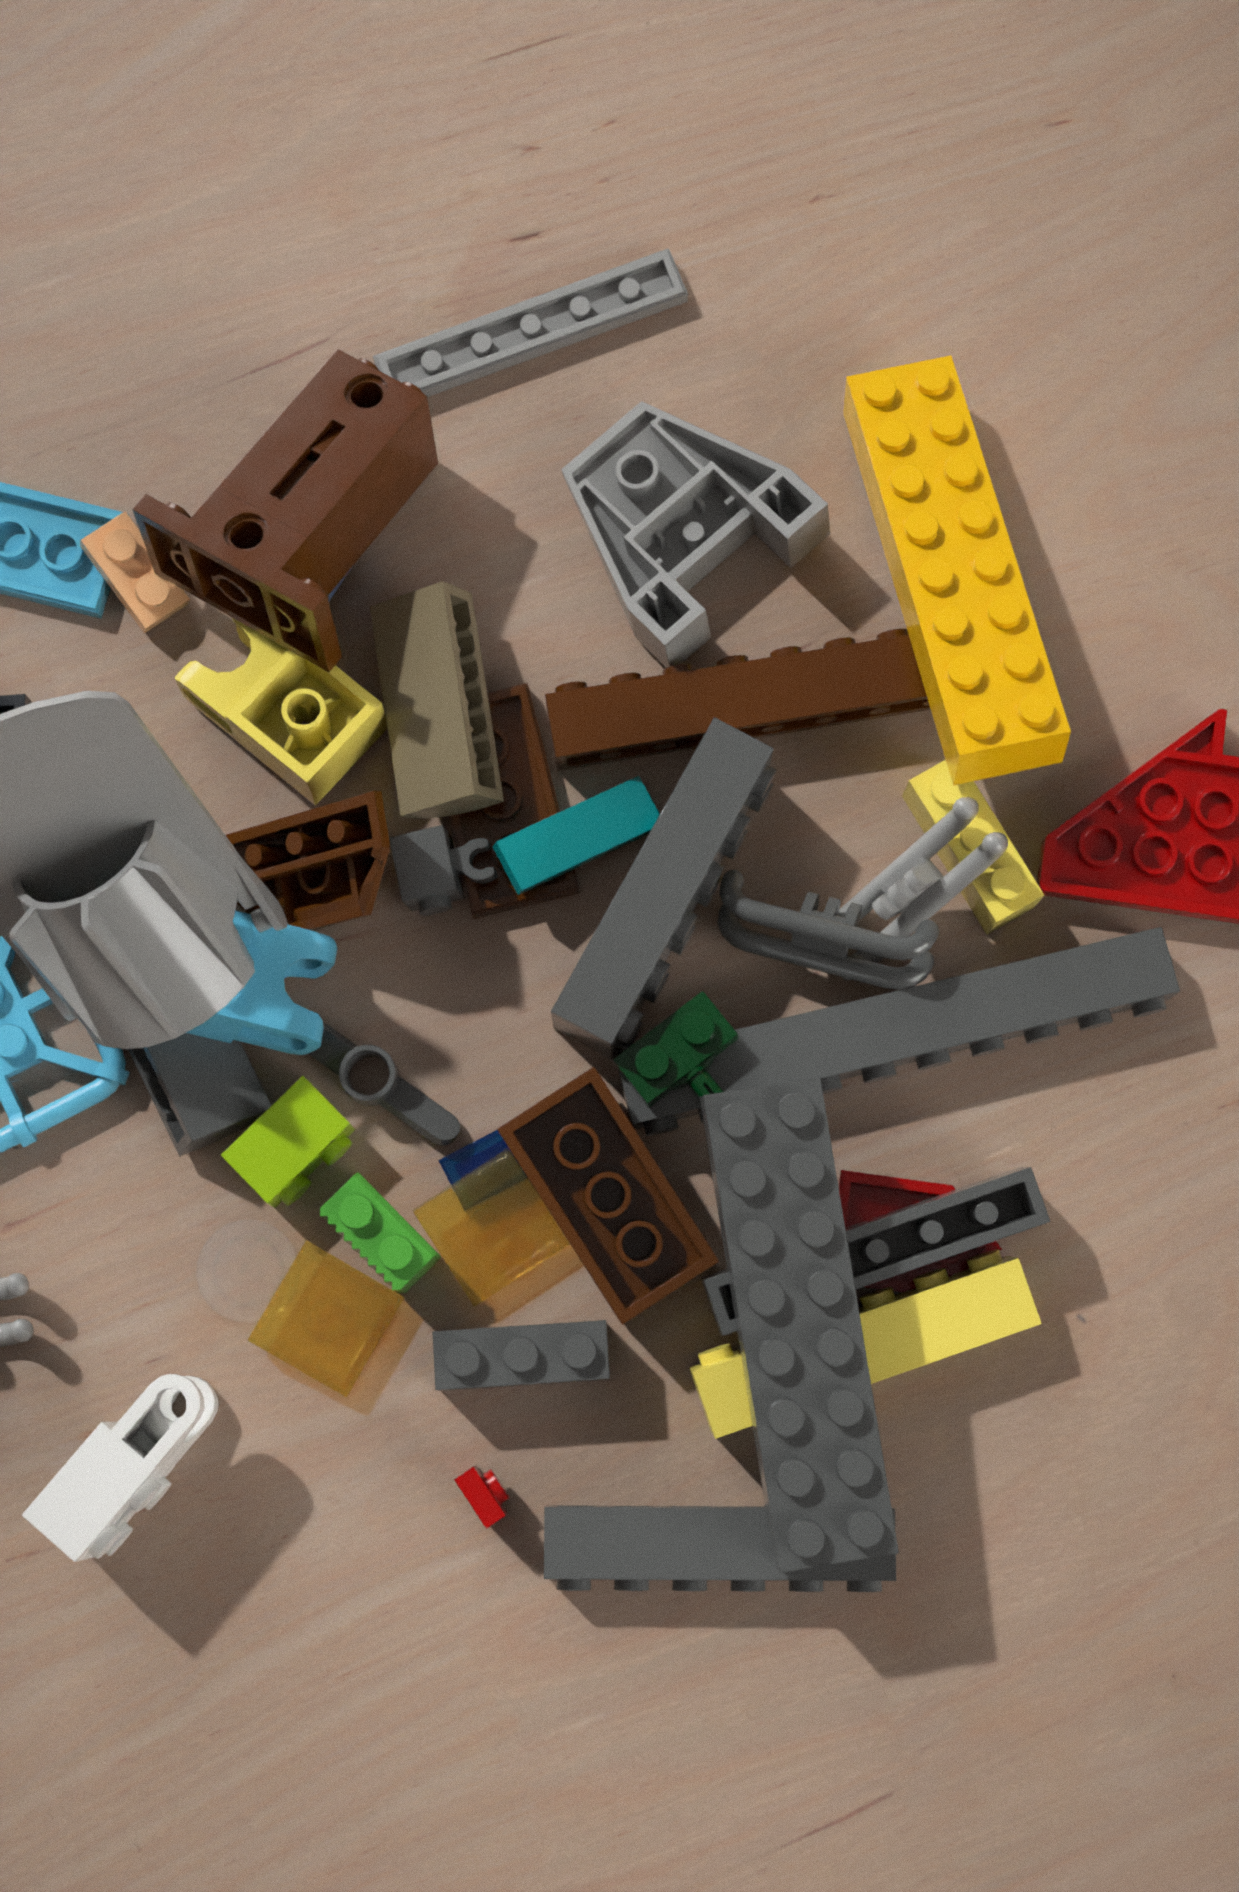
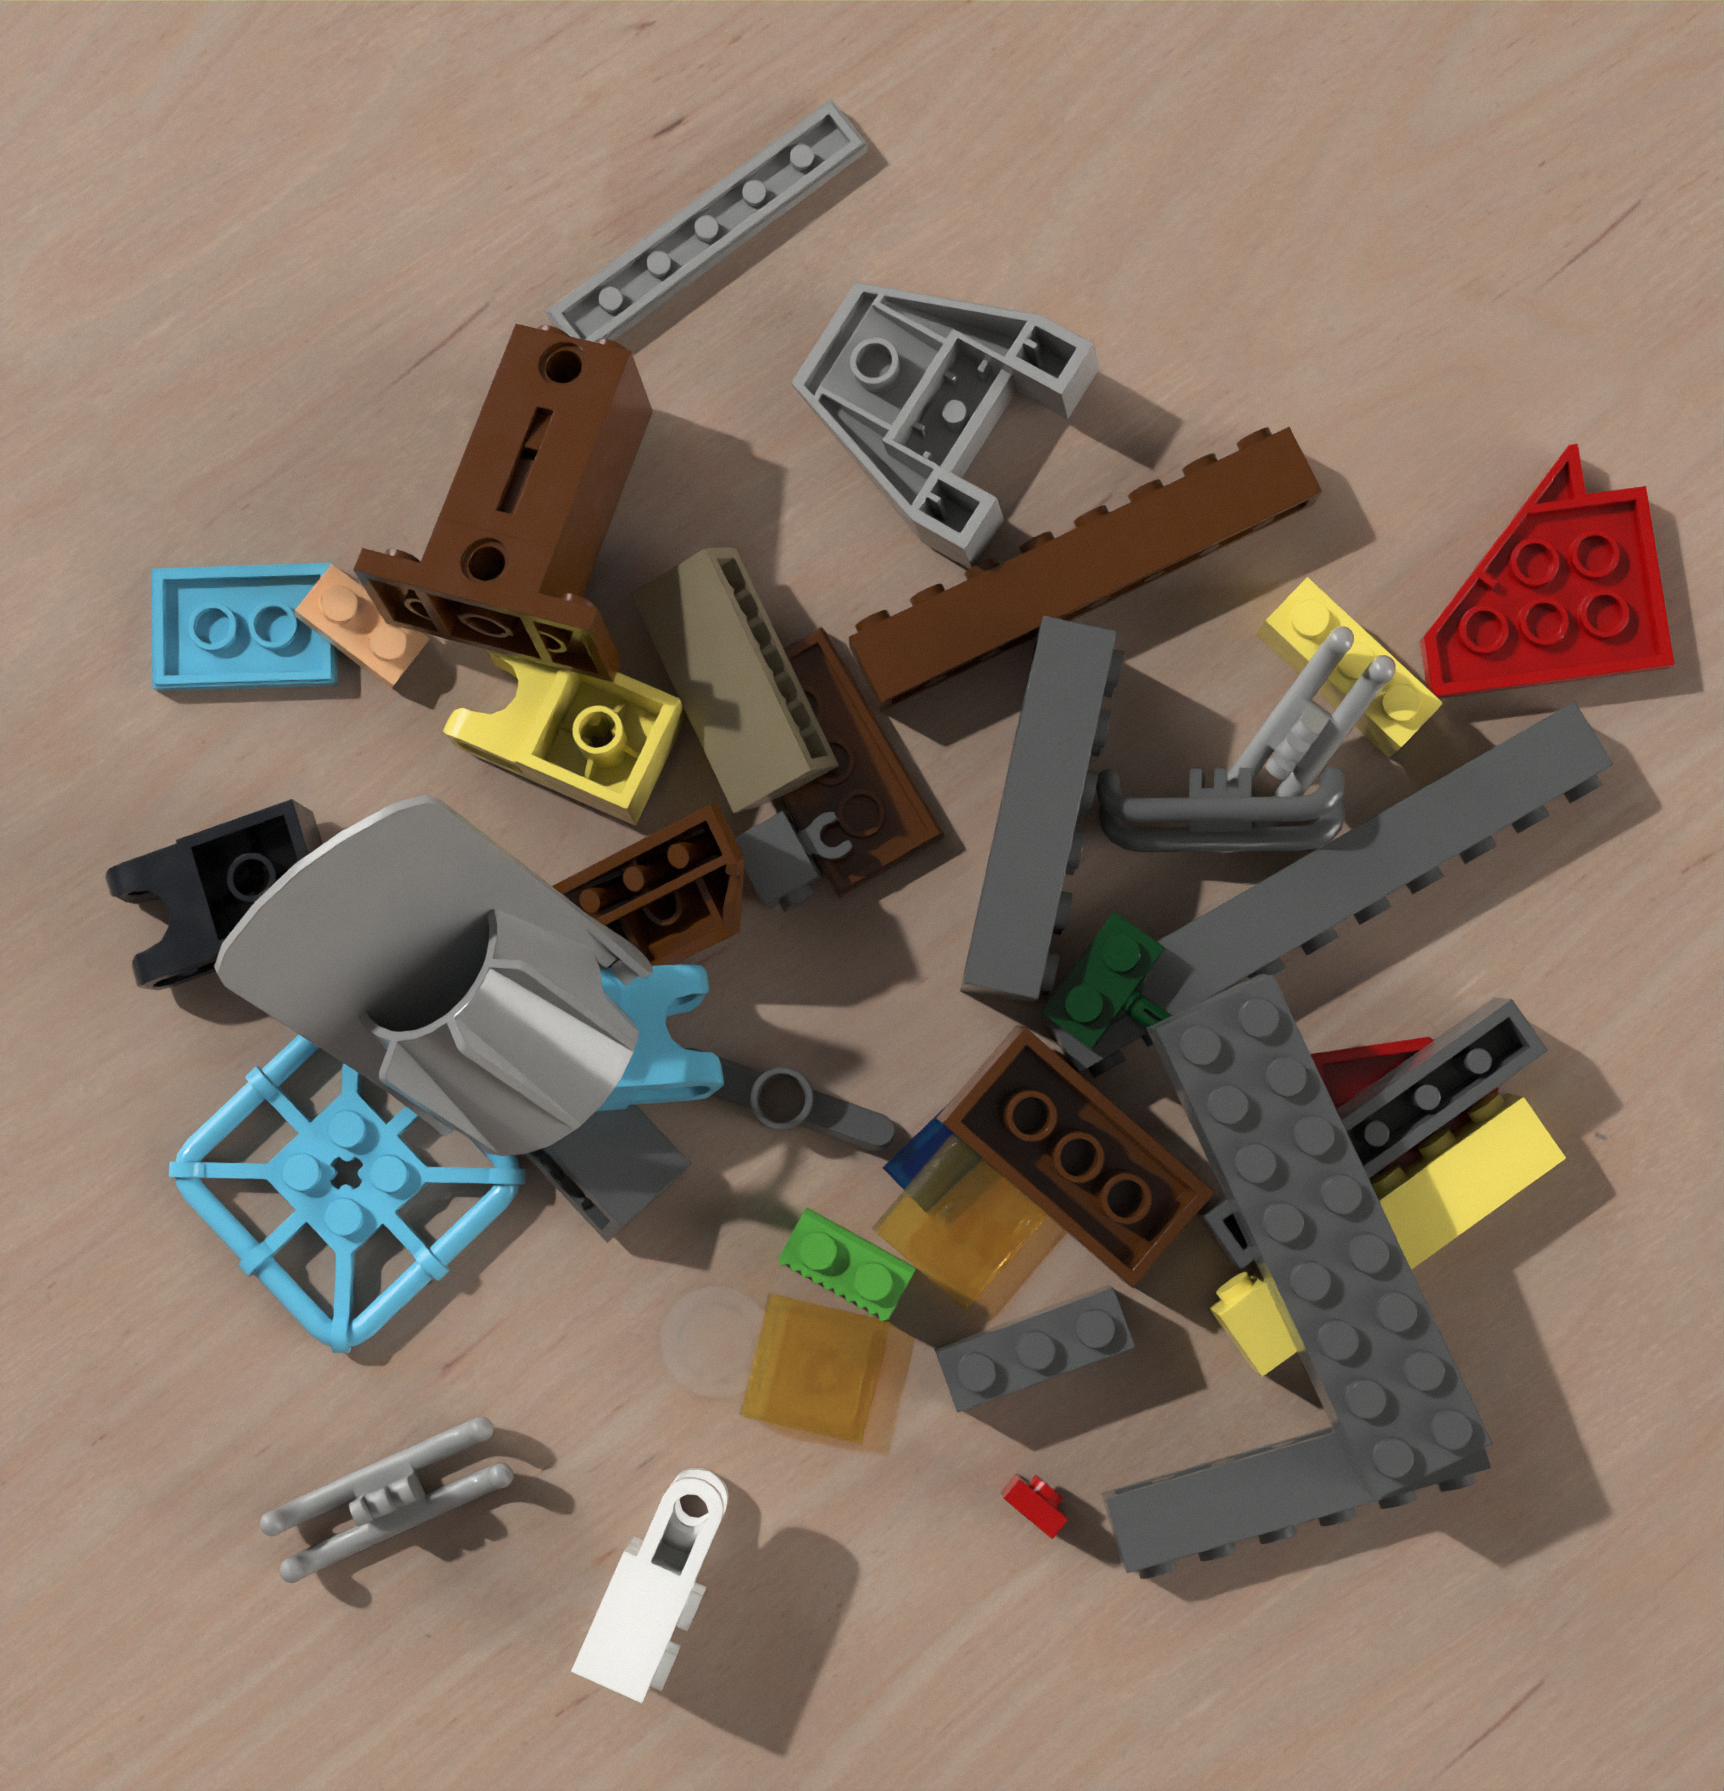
camera: 15 degrees left, 5 degrees up
lime brick [221,1076,356,1208] -> none
teal tile [493,776,660,895] -> none
yellow brick [843,355,1071,785] -> none

